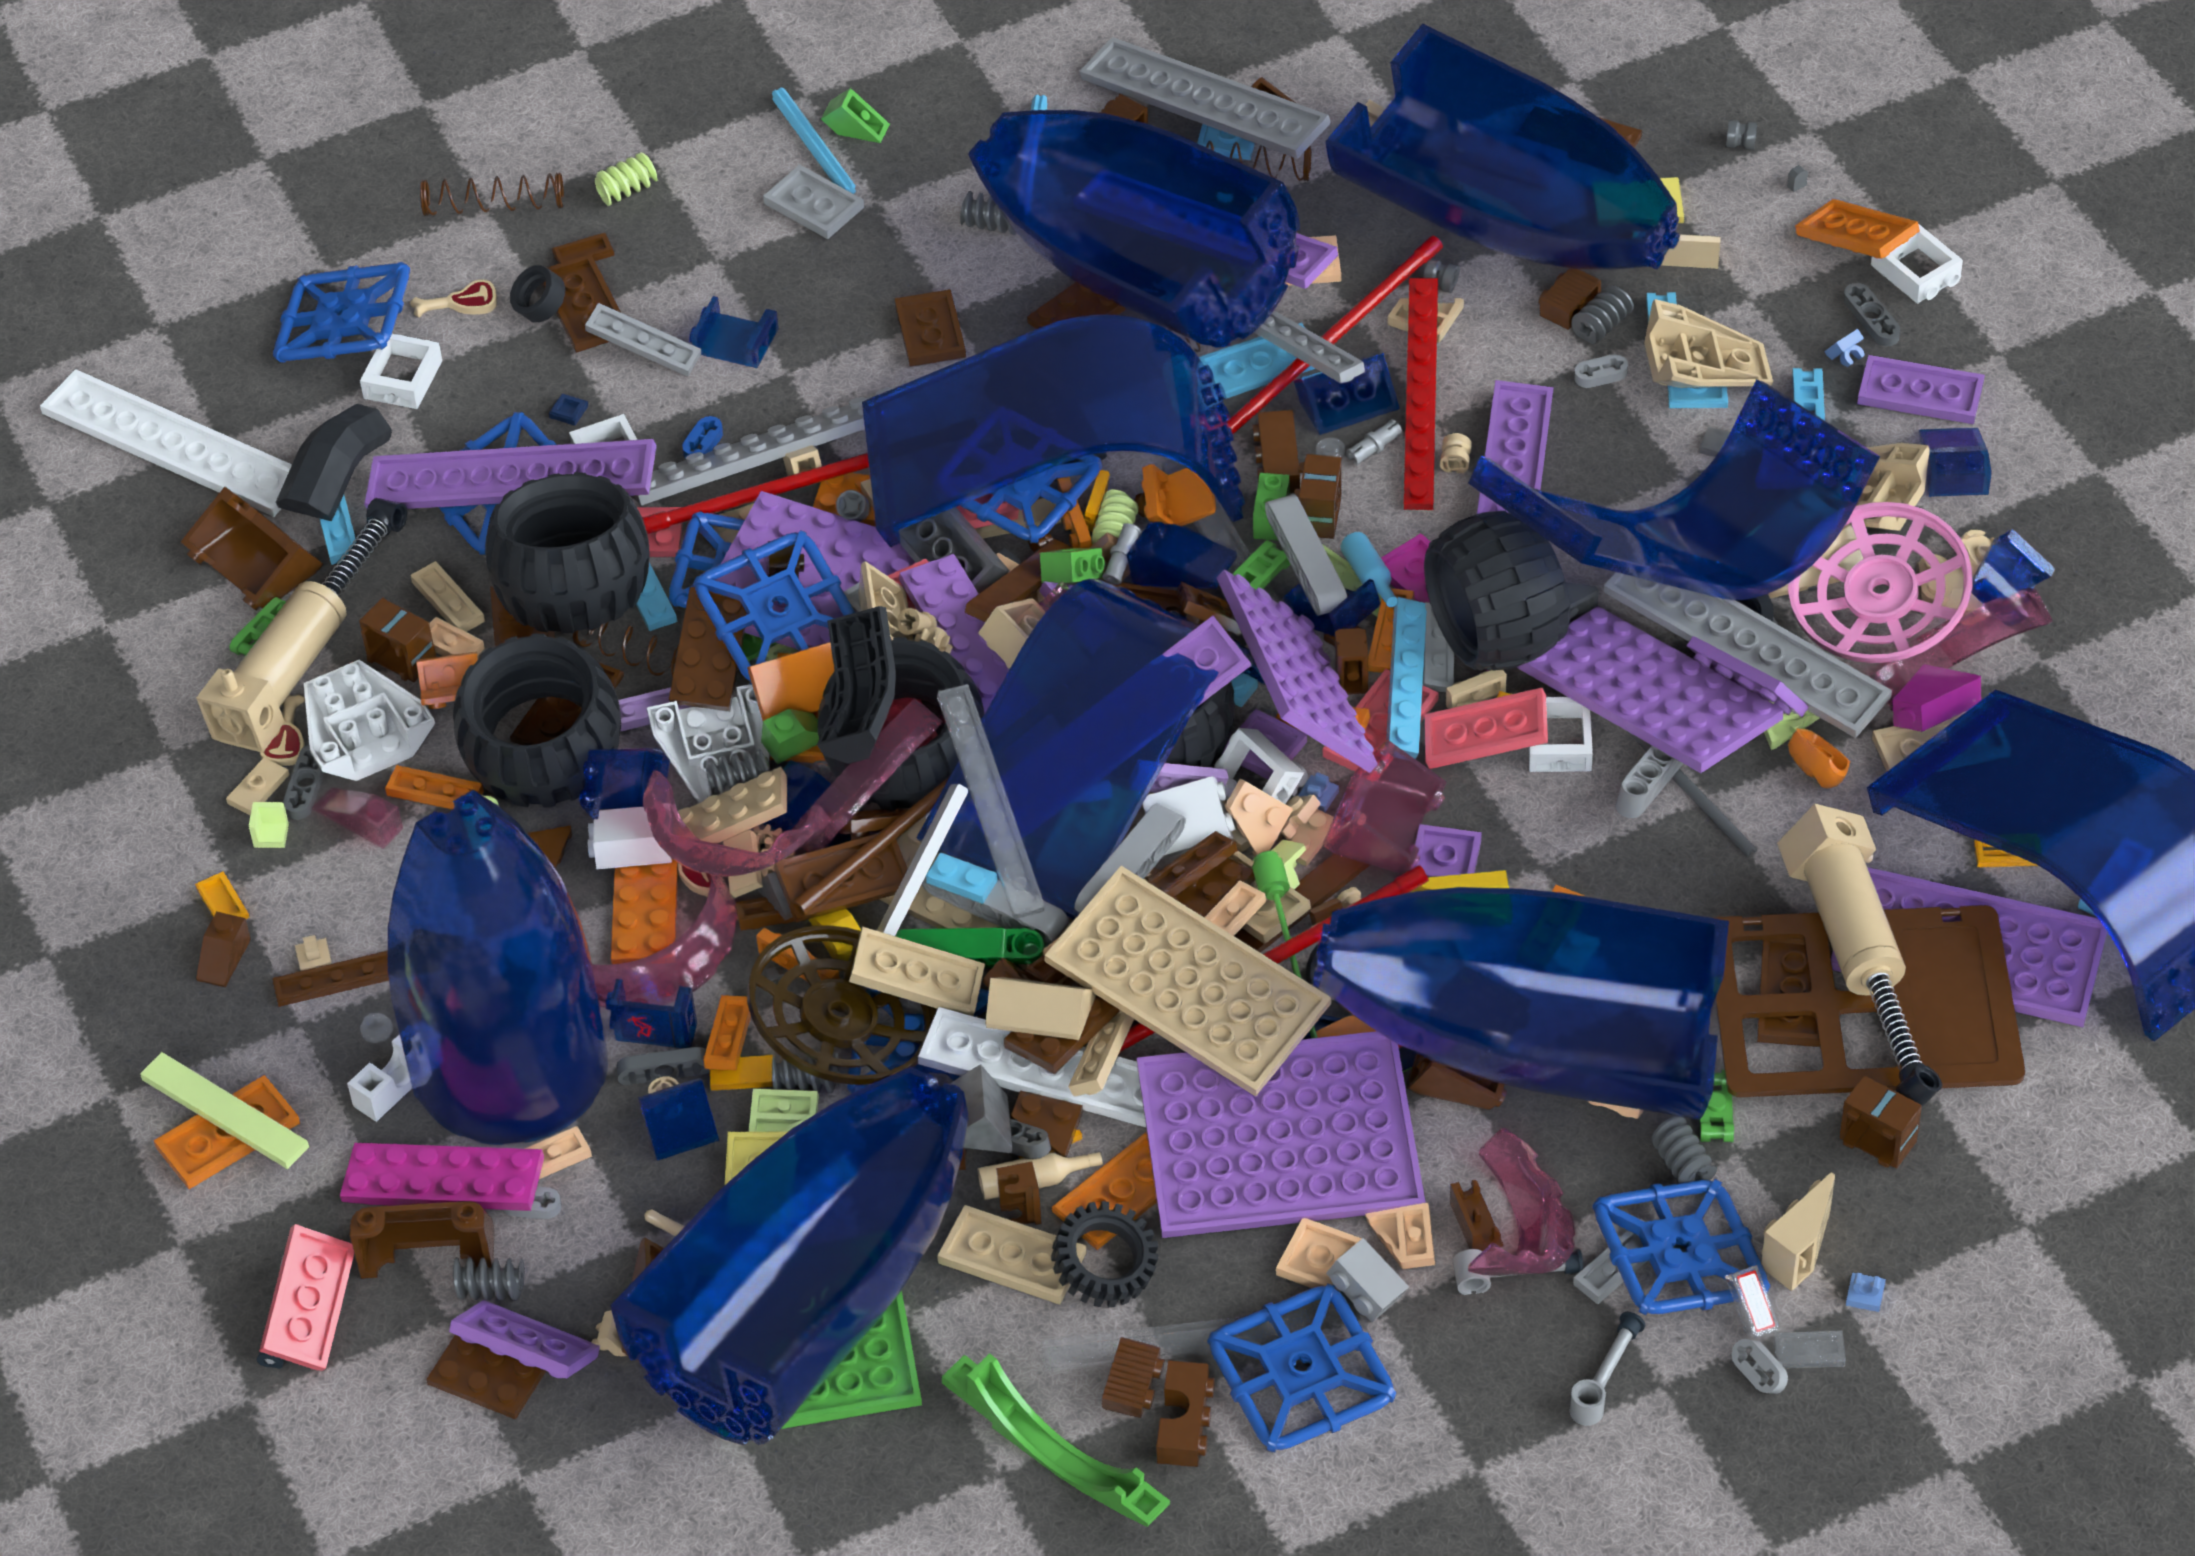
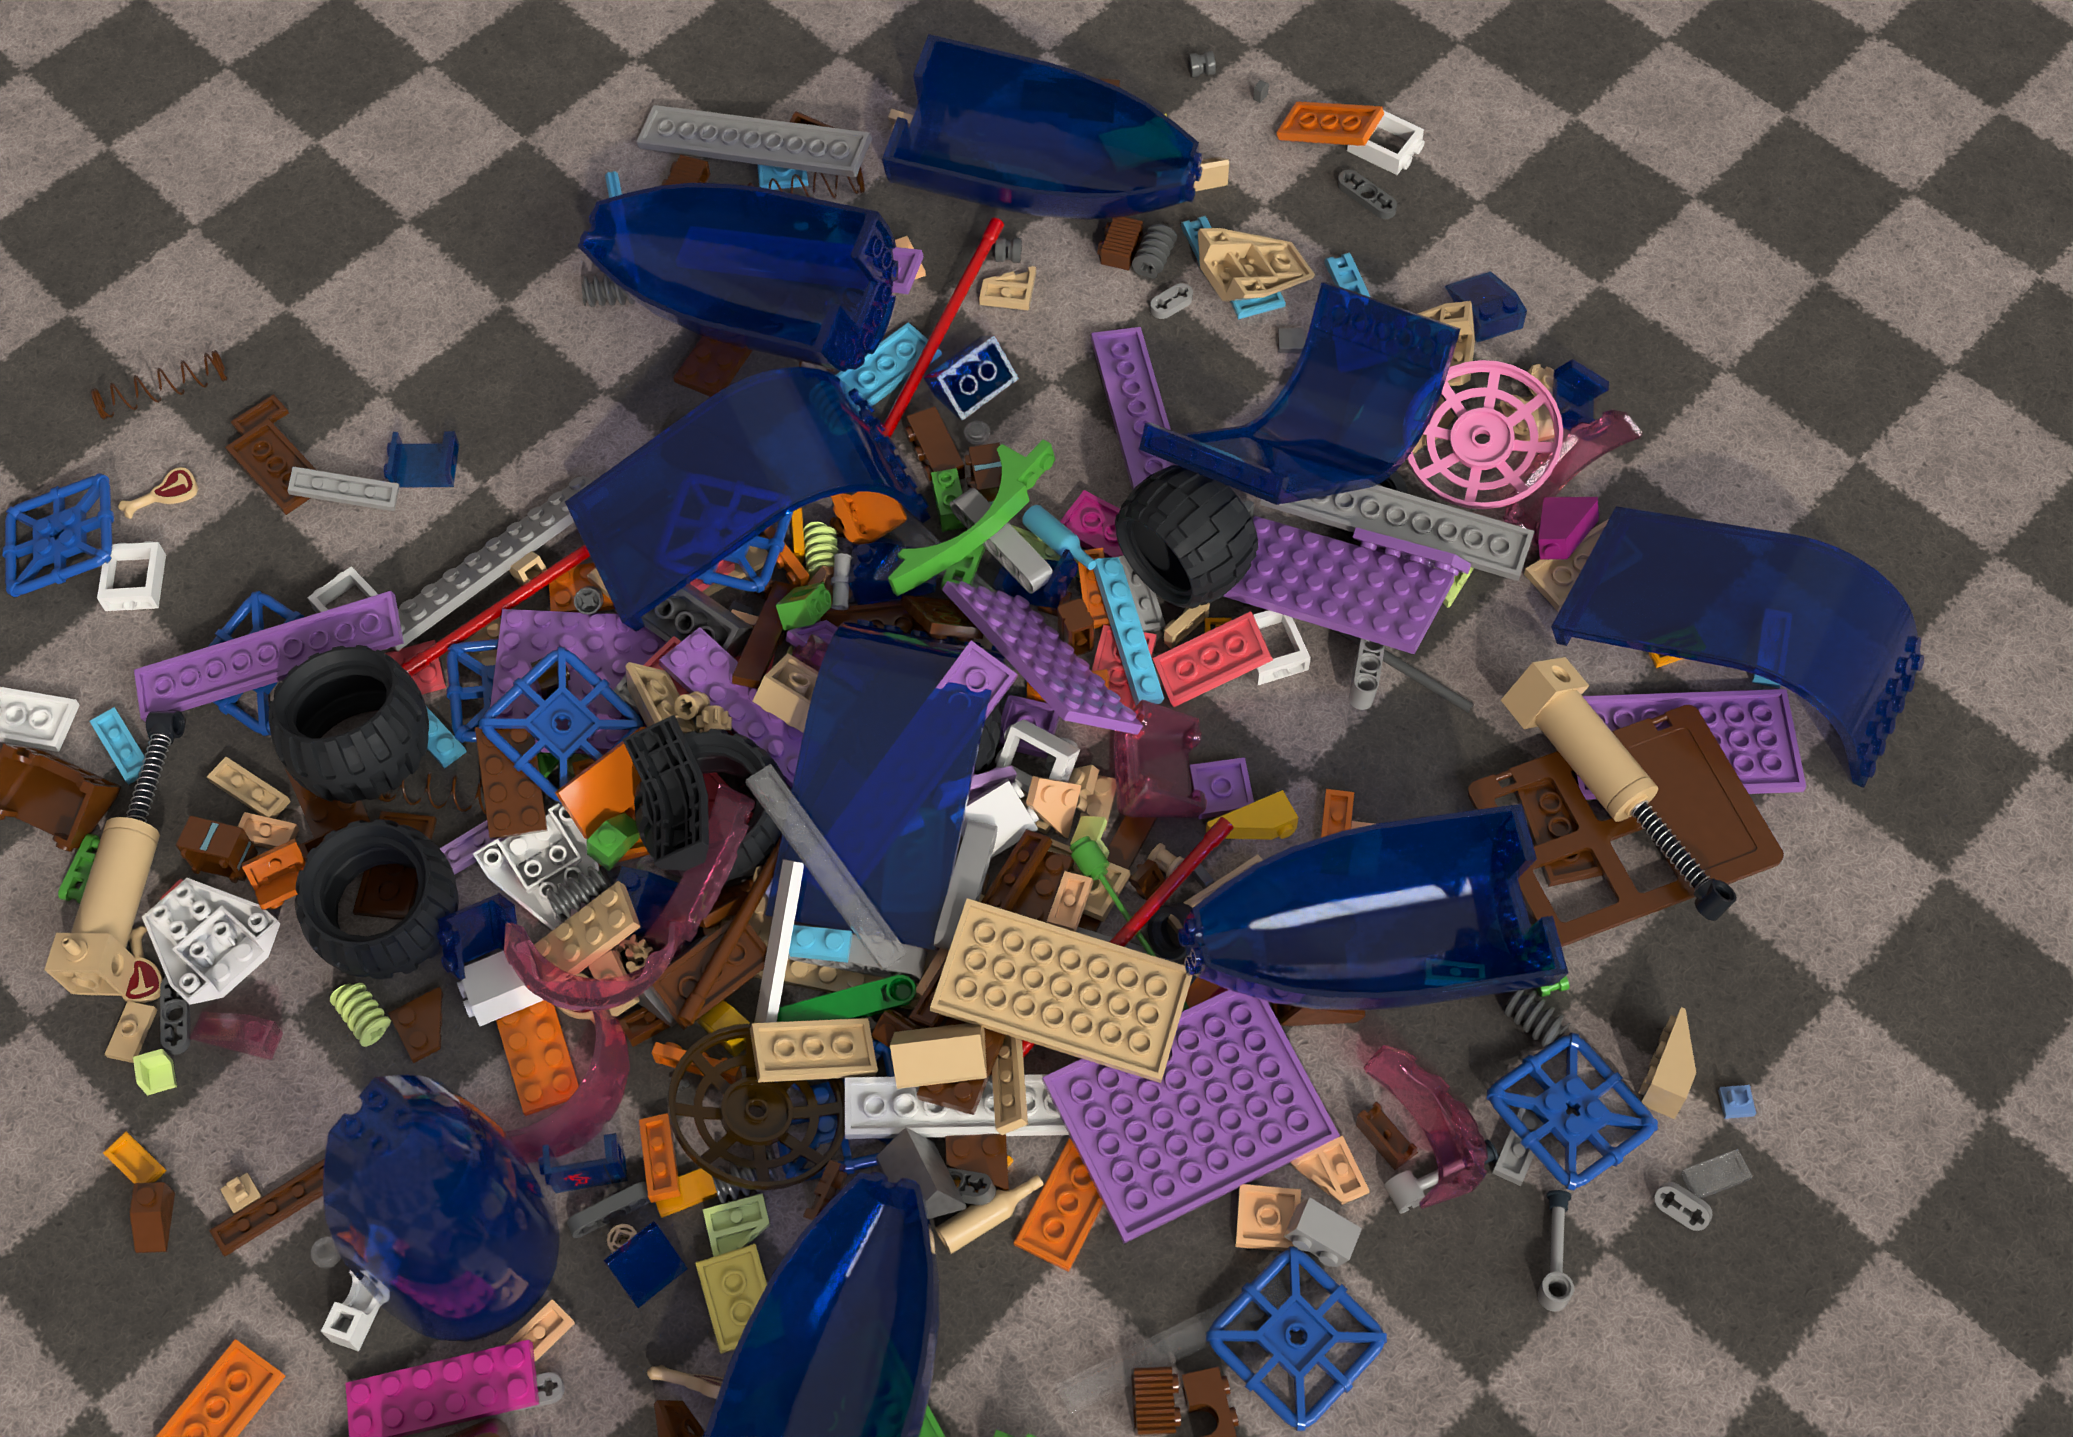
camera: 20 degrees left, 10 degrees up
yellowish green tile [140,1052,309,1169] -> none
black piece [275,404,392,521] -> none
orange plate [385,765,484,811] -> none
black tyre [510,265,565,322] -> none
dark blue tile [549,394,588,426] -> none
yellowish green piece [595,152,658,206] -> none
blue beam [682,416,723,459] -> none
light grey plate [763,164,864,239] -> none
medium azure axle [772,88,856,194] -> none
bright green slope [821,88,890,143] -> none
reddish brown plate [894,289,966,367] -> none
tan plate [937,1205,1086,1305] -> none
reddish brown hinge [996,1161,1042,1225] -> none
black tyre [1051,1201,1159,1308] -> none
light grey plate [1240,305,1365,383] -> none
medium blue tile [1298,772,1339,812] -> none
light grey pin [1346,419,1403,466] -> none
red plate [1404,278,1438,510] -> none
tan wheel [1440,433,1472,473] -> none
slope [1725,1265,1780,1339] -> none
orange piece [1788,728,1850,789] -> none
medium blue tile [1824,329,1865,367] -> none
reddish brown container [1840,1075,1922,1168] -> none
medium lavender plate [1857,355,1985,424] -> none
none -> bright green slope [888,439,1055,596]

